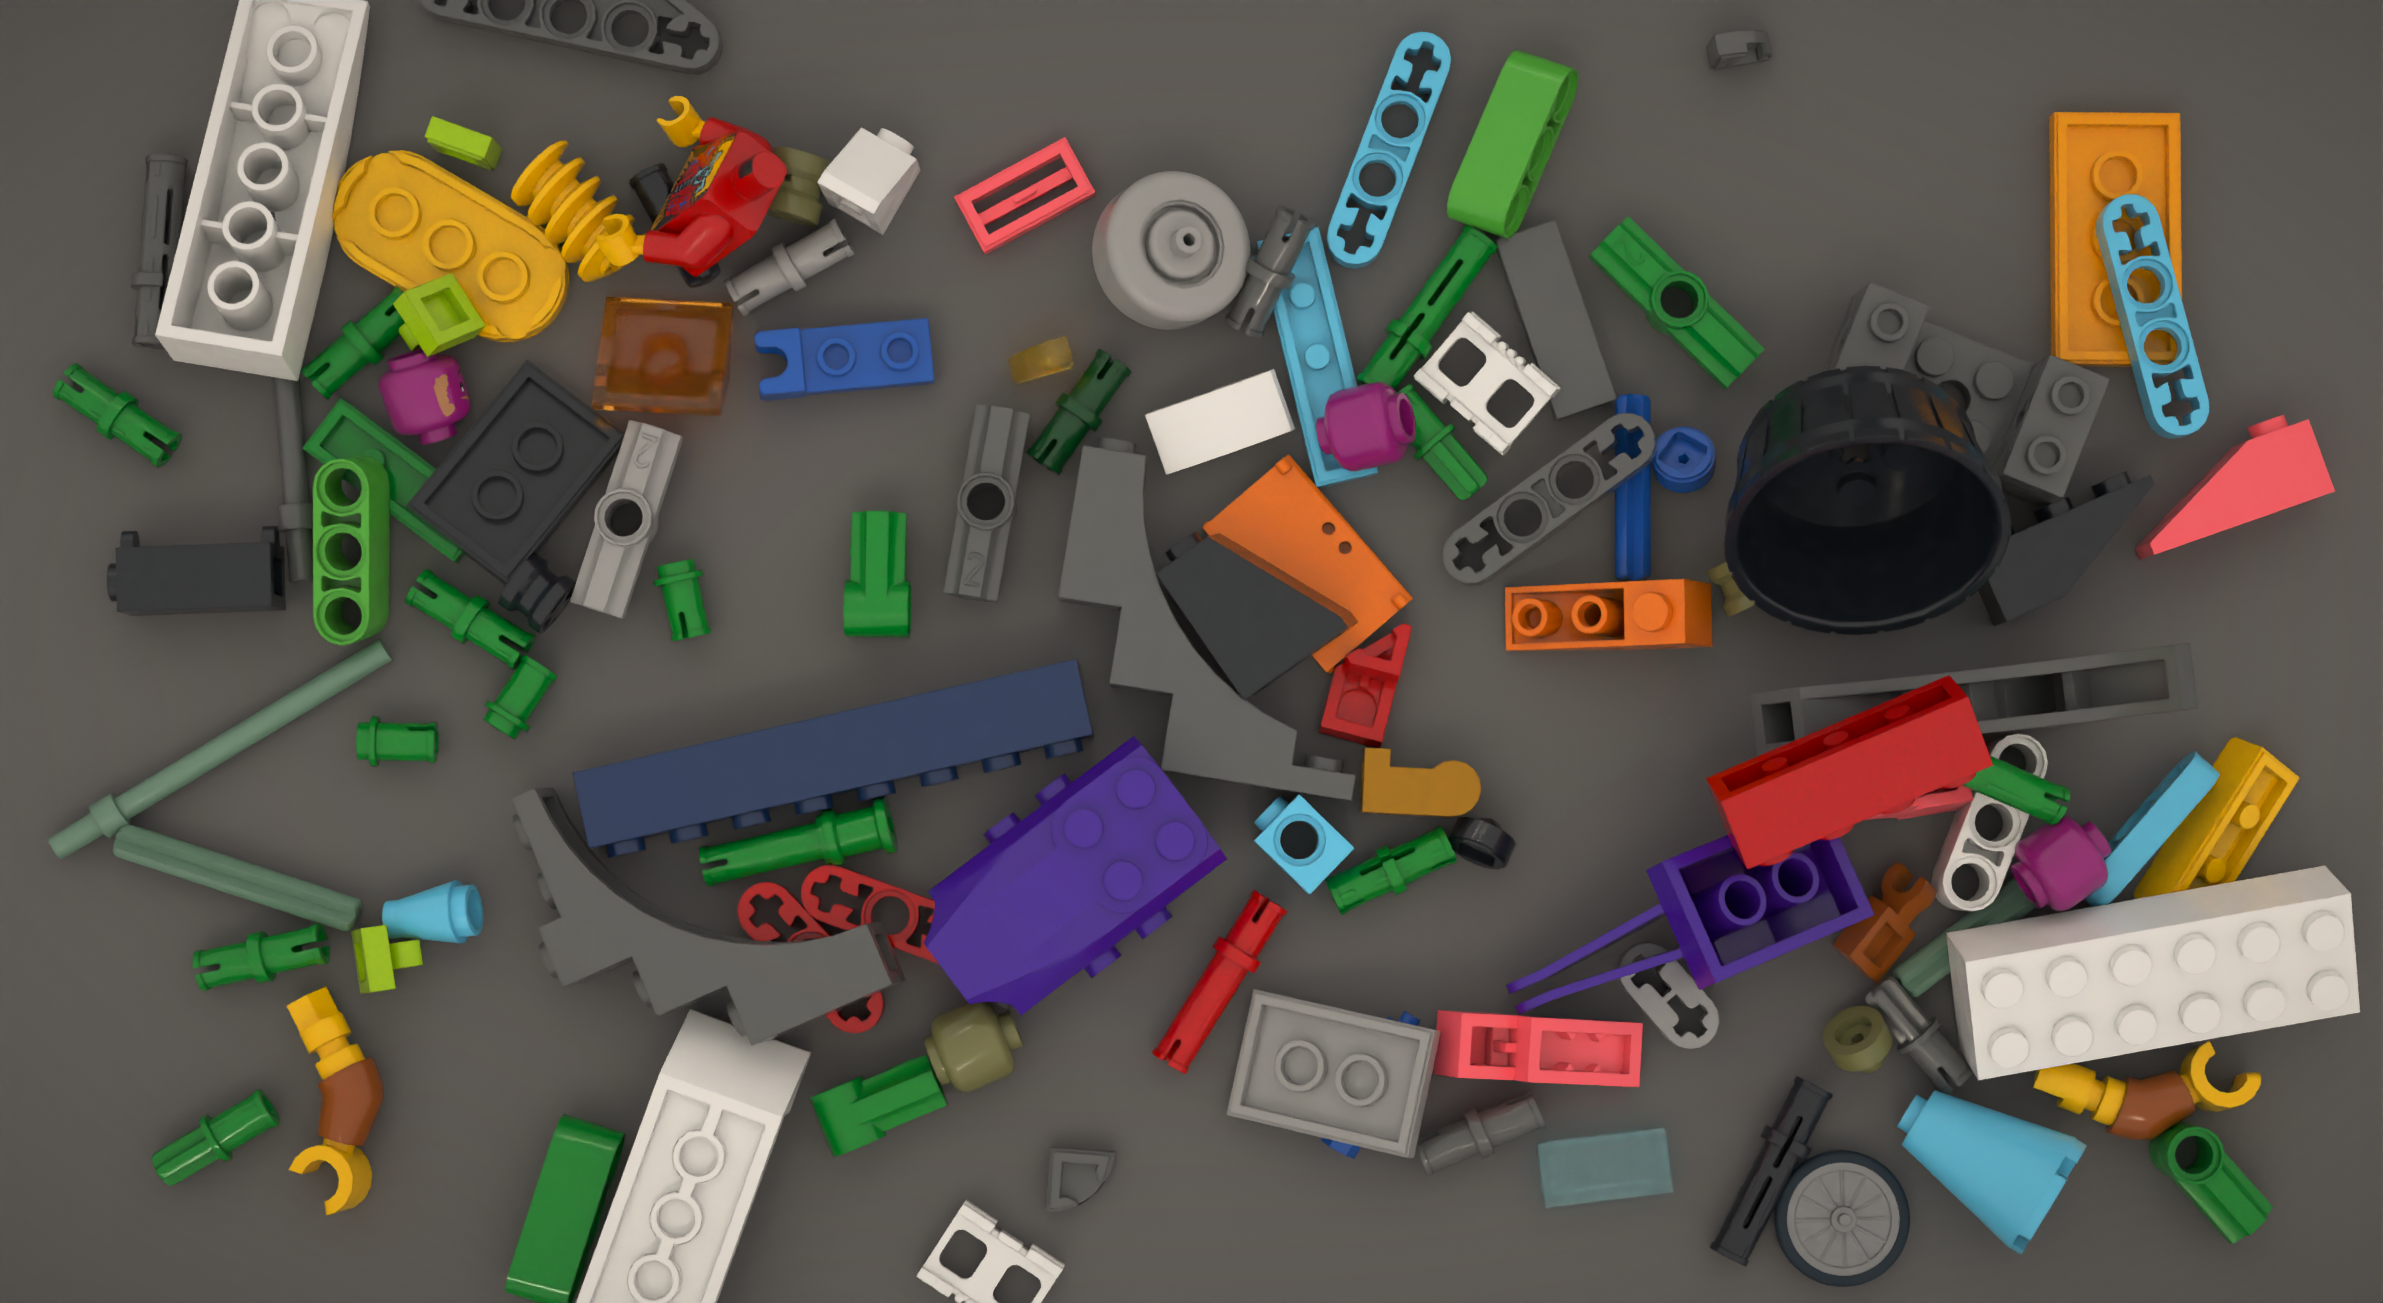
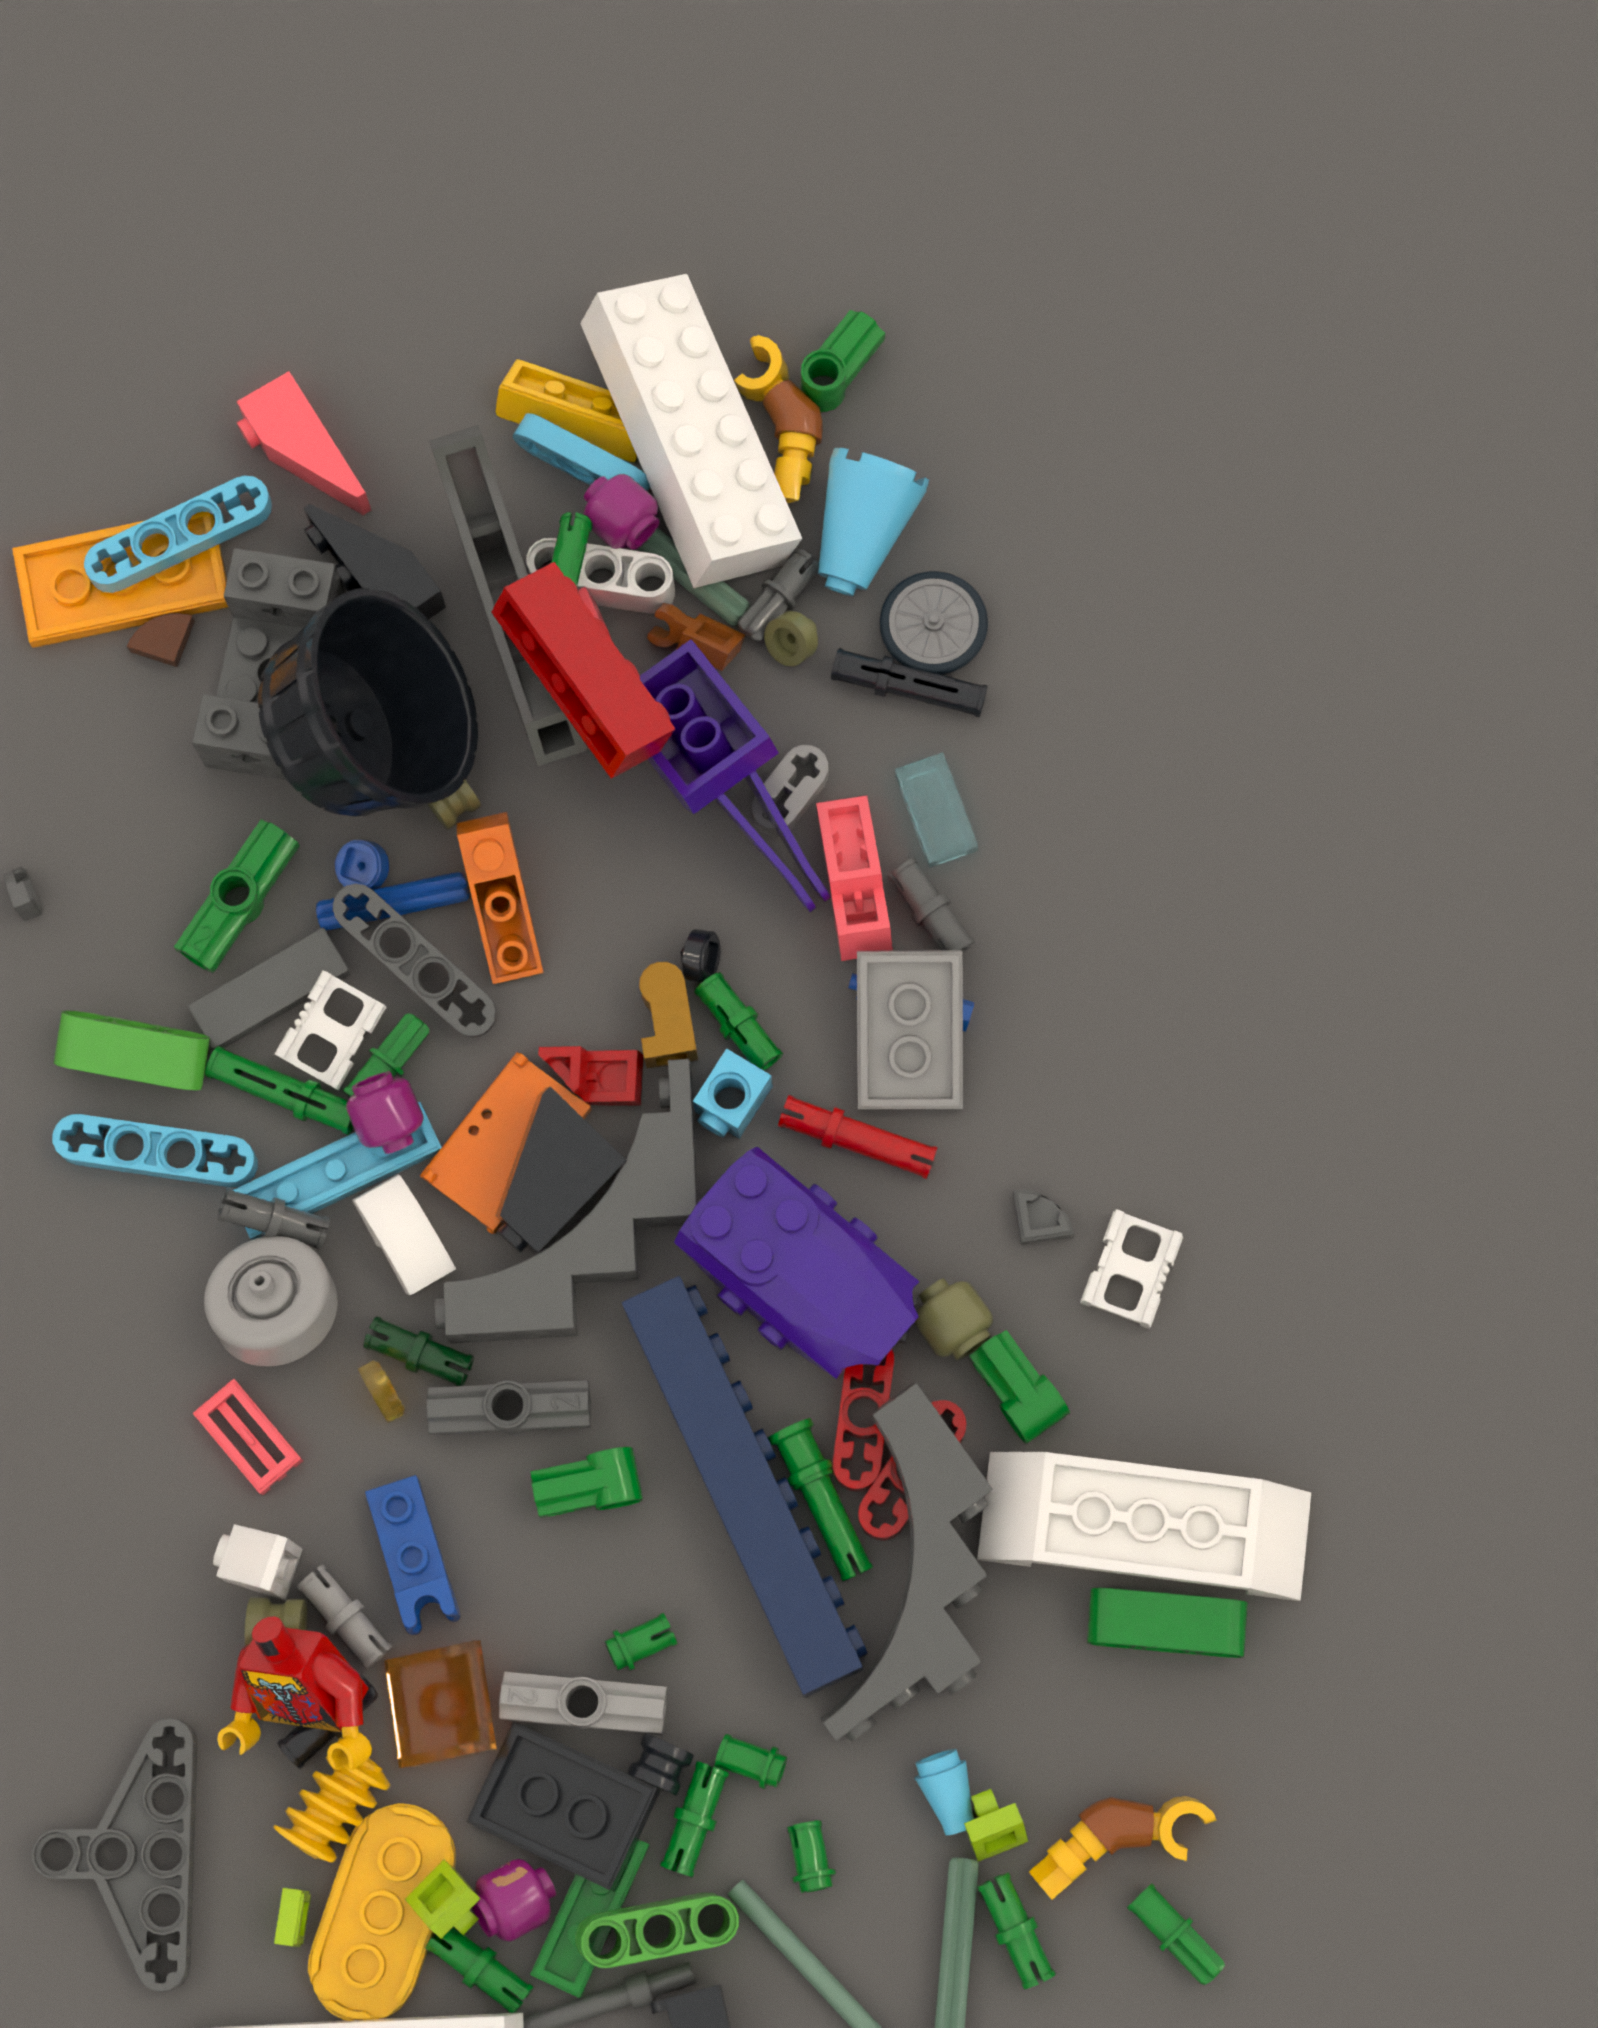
camera: 95 degrees left, 10 degrees down
none -> reddish brown tile [127,613,195,667]

